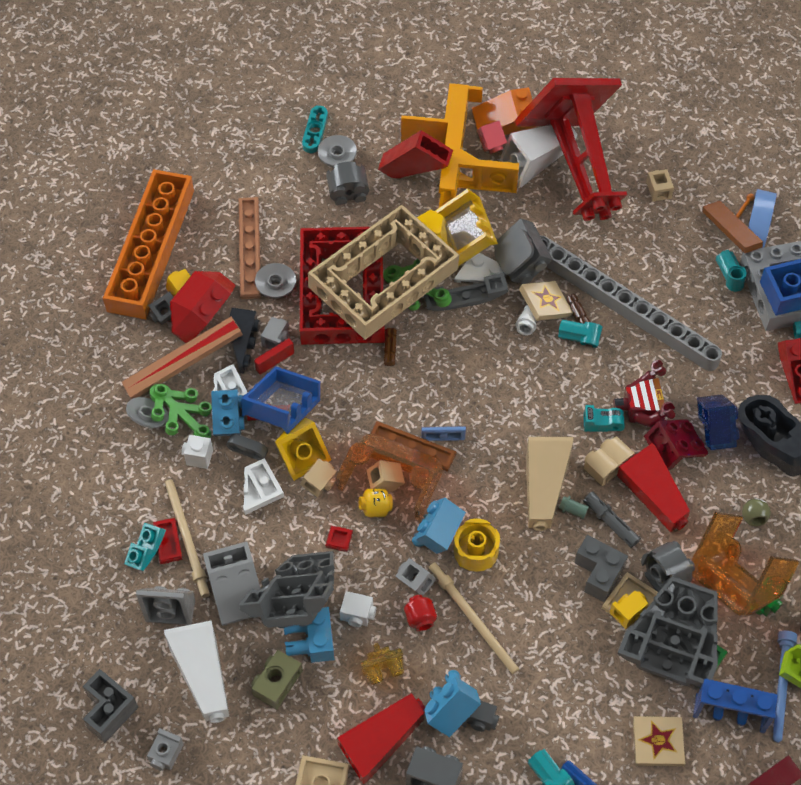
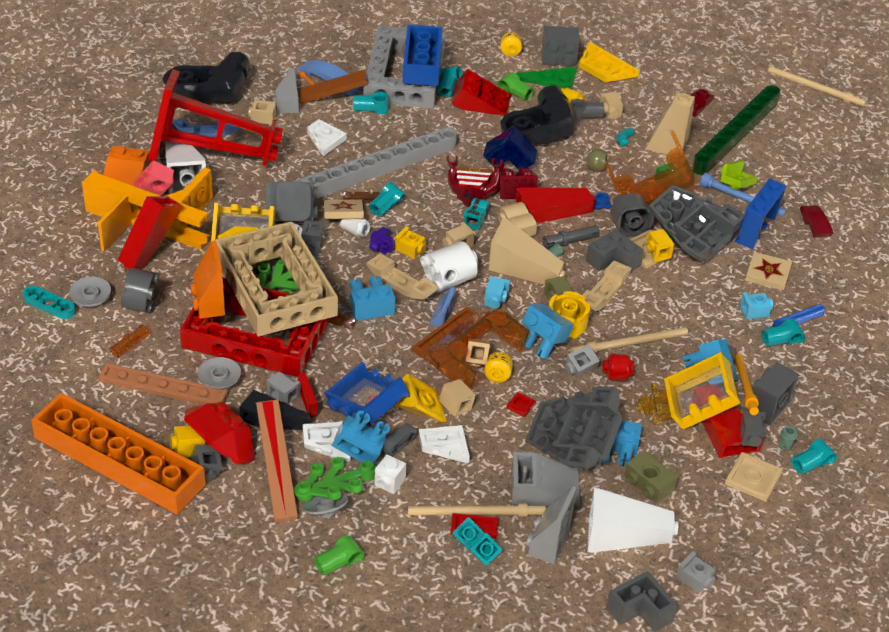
camera: 75 degrees left, 15 degrees down
none -> clear orange pin [109,325,150,358]
none -> black piece [163,52,250,104]
none -> medium blue slope [172,119,241,137]
none -> orange slope [190,241,225,319]
none -> light grey slope [272,68,299,114]
none -> white wing [307,119,347,156]
none -> bright green piece [314,535,365,576]
none -> dark azure brick [349,275,395,321]
none -> tan slope [366,254,439,299]
none -> dark purple piece [369,227,395,254]
none -> yellow brick [395,226,427,259]
none -> white cylinder [420,241,478,292]
none -> tan brick [443,222,474,247]
none -> medium azure brick [484,276,510,309]
none -> olive brick [544,276,573,301]
none -> tan slope [583,261,631,311]
none -> blue plate [593,192,612,209]
none -> yellow window [664,352,741,430]
none -> light orange bar [735,353,759,415]
none -> dark grey brick [739,411,766,446]
none -> medium azure brick [740,292,773,319]

